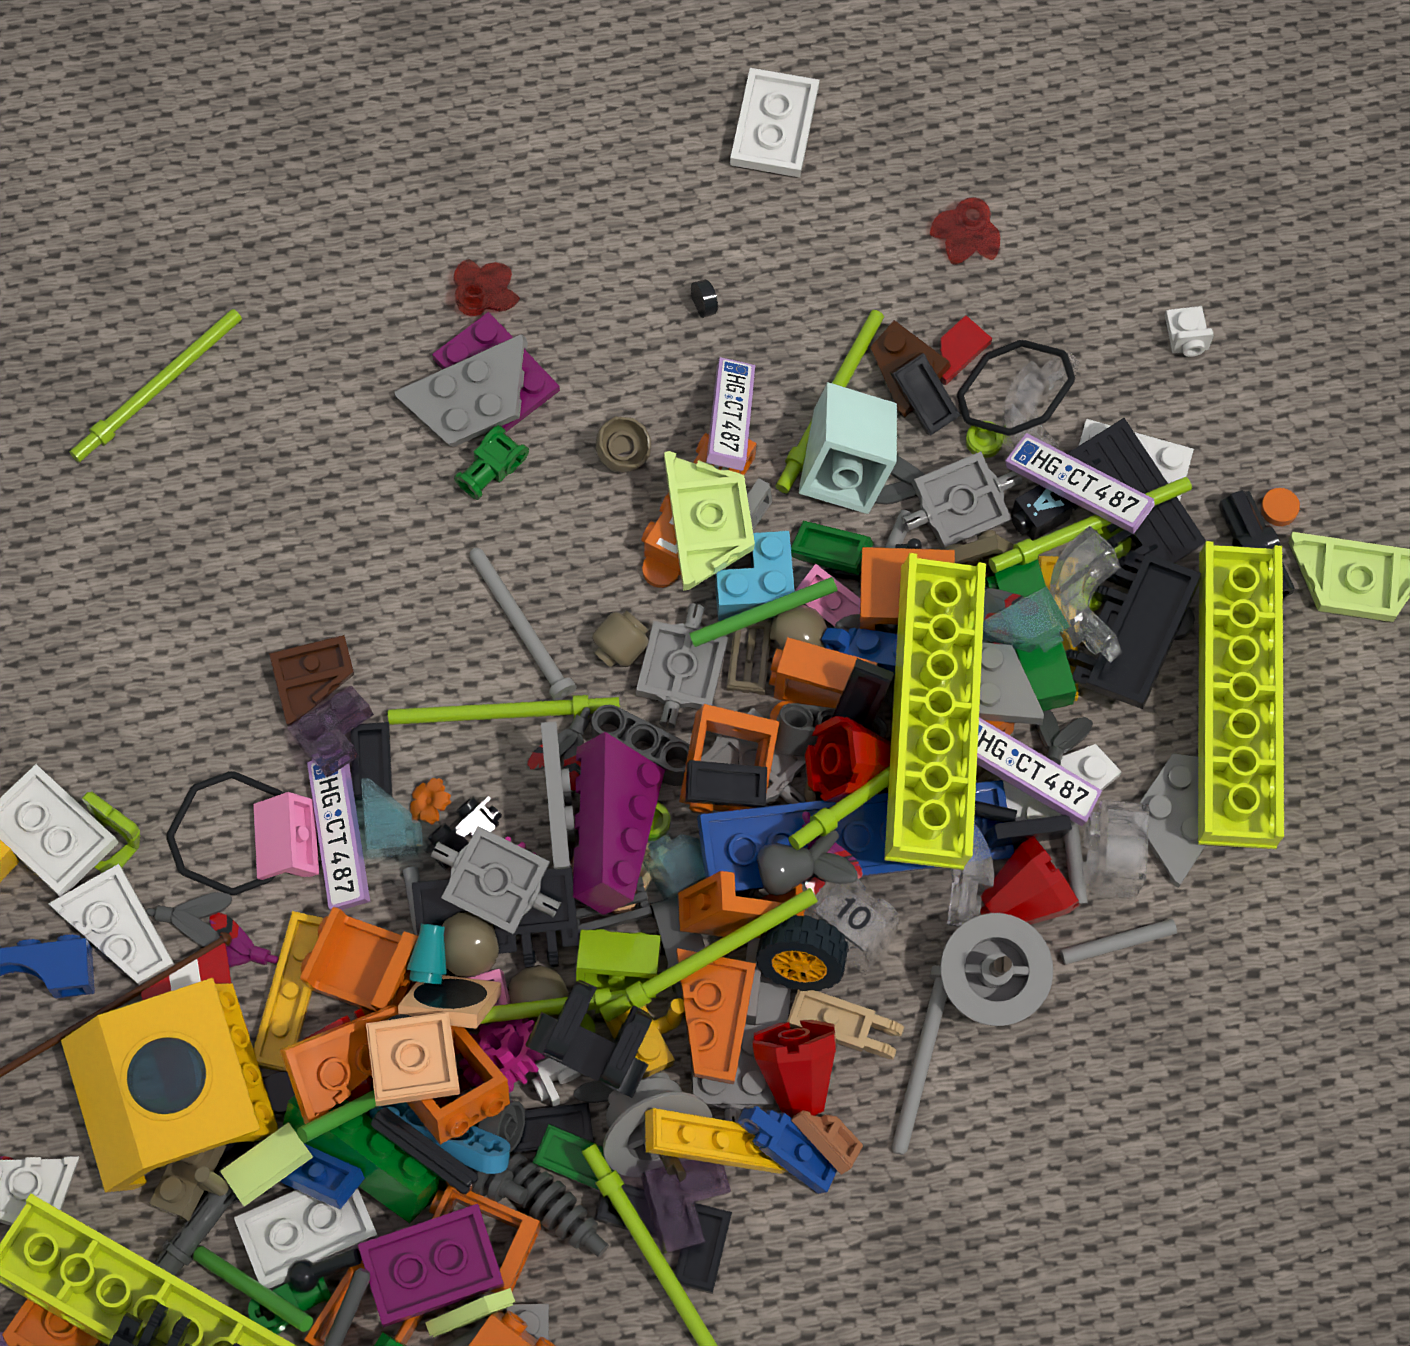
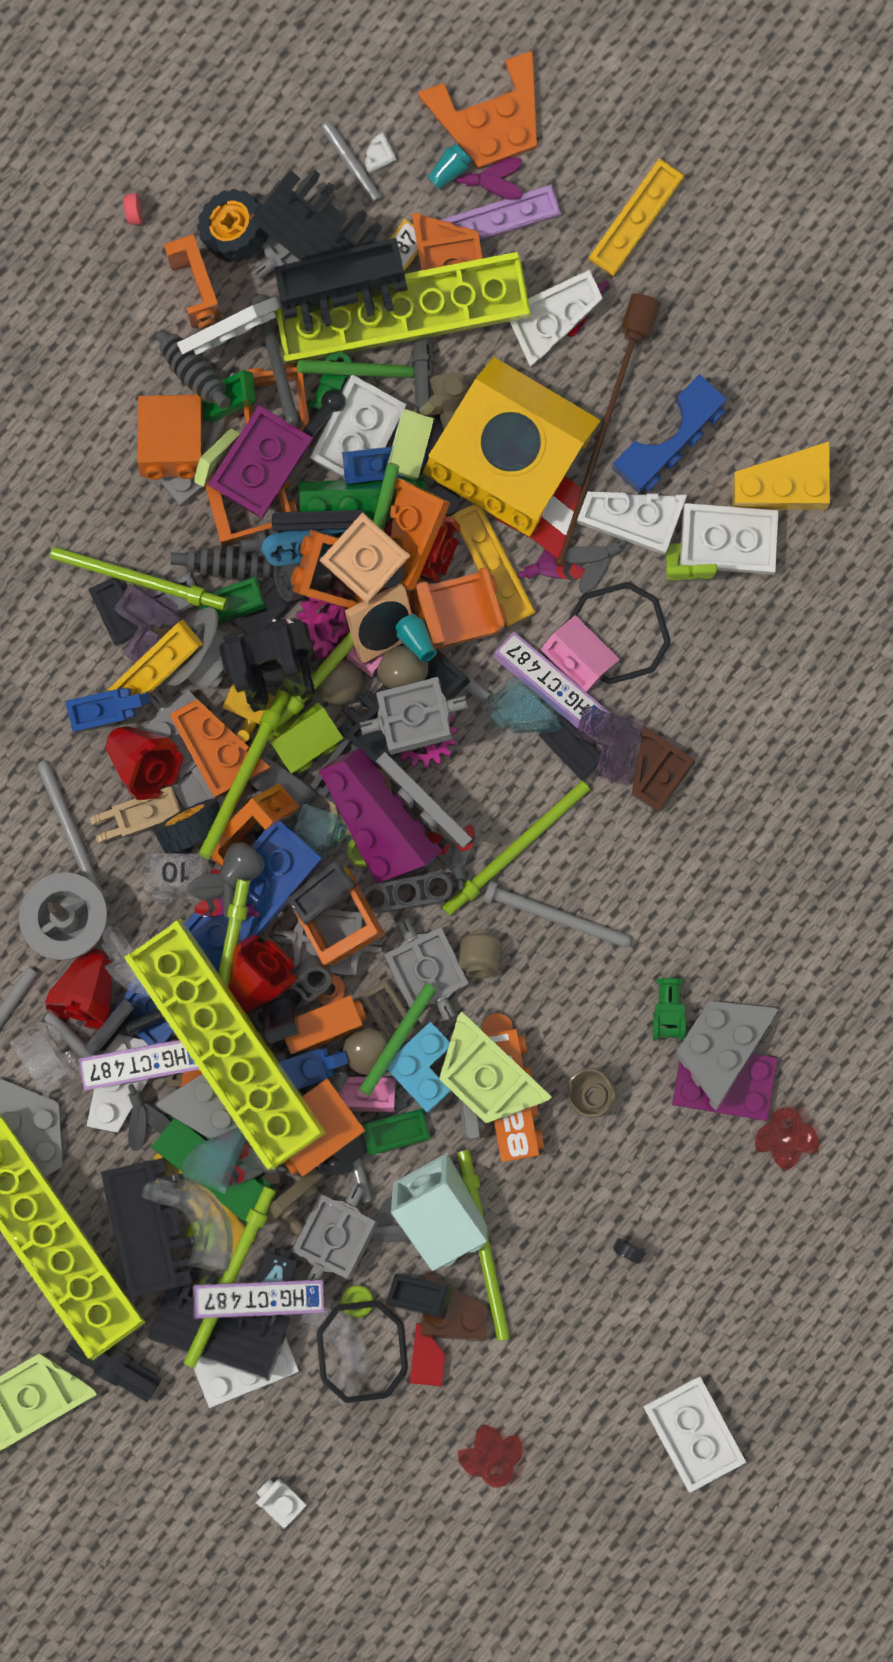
camera: 145 degrees right, 15 degrees up
orange plant [410,778,451,825] -> none
black hinge [424,796,502,870] -> none
tile [706,357,755,471] -> none
nougat tile [791,1110,863,1175] -> none
orange tile [1261,488,1300,526] -> none

